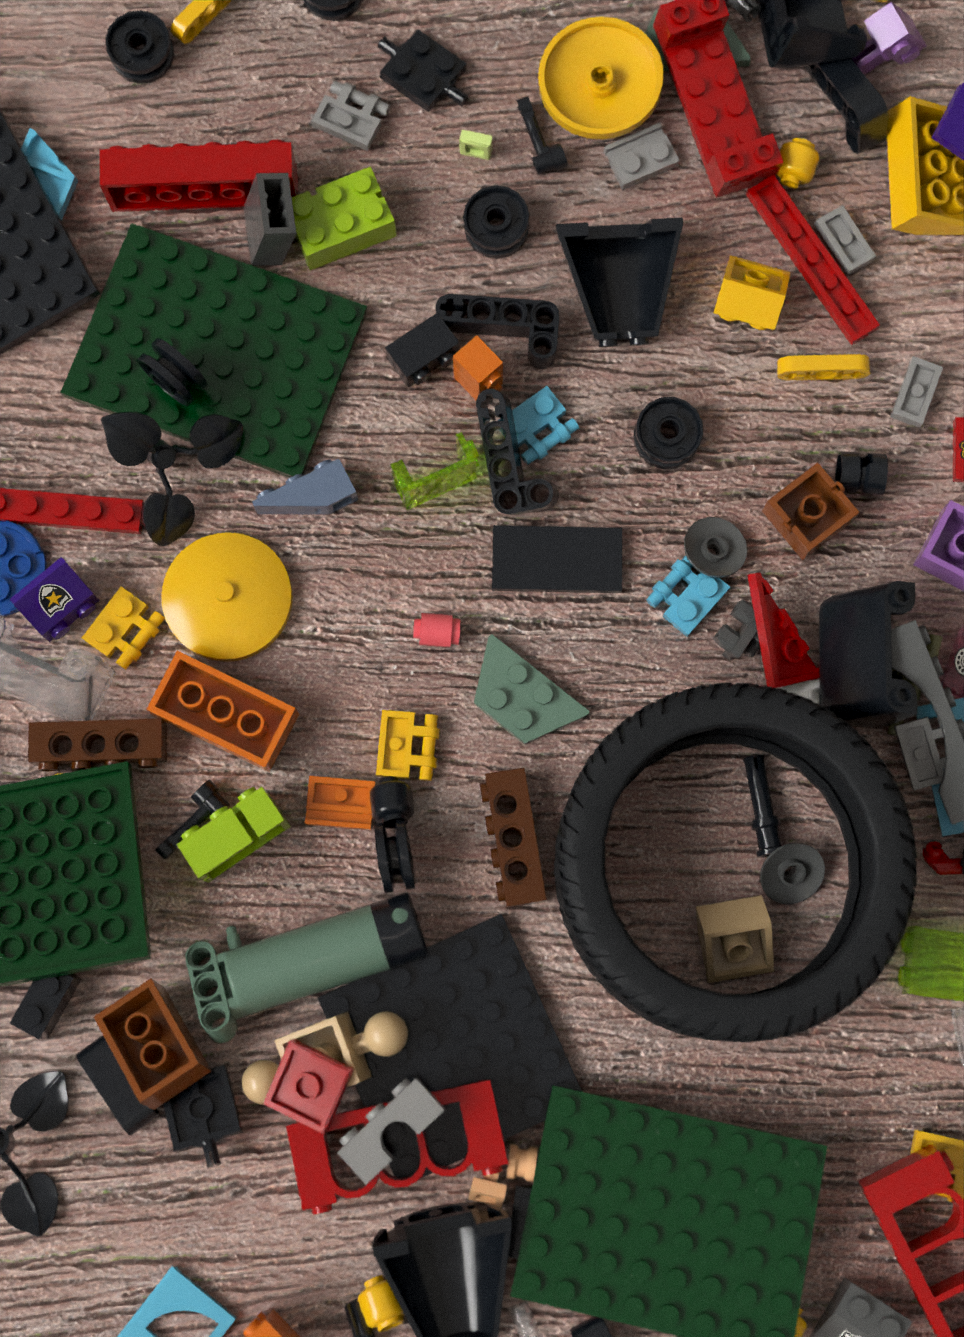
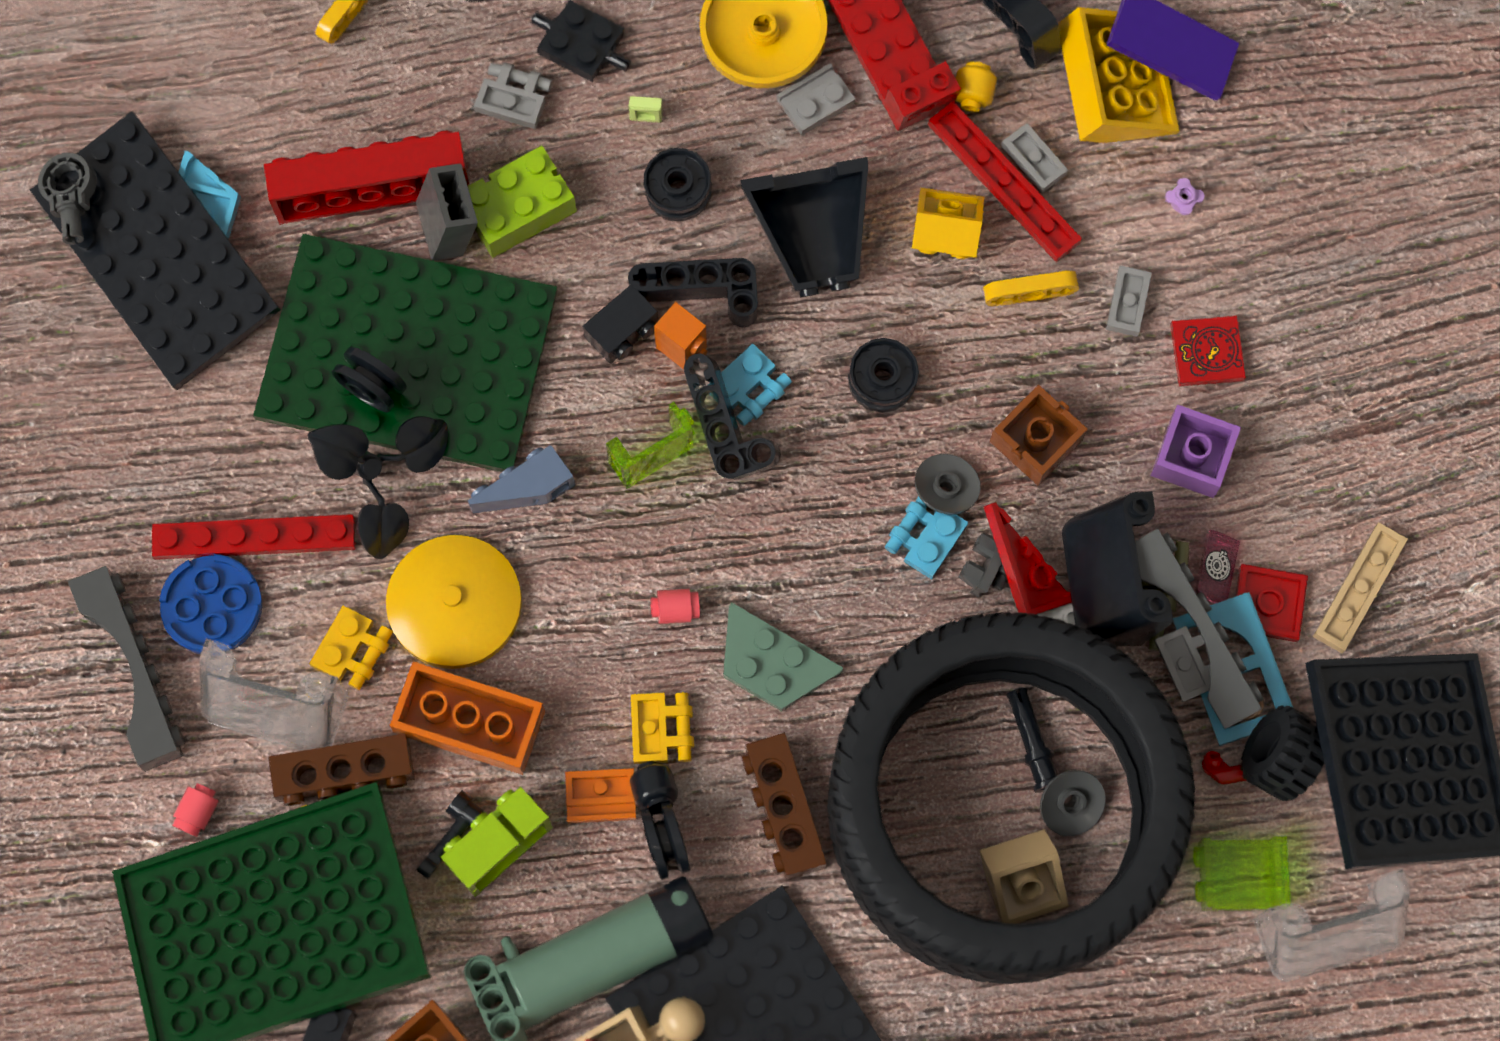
camera: 10 degrees left, 5 degrees down
dark purple slope [9,557,100,642] -> none
black wheel [105,10,175,84] -> none
black tile [492,525,622,593] -> none
black brick [516,96,568,175] -> none
black wheel [835,451,888,496] -> none

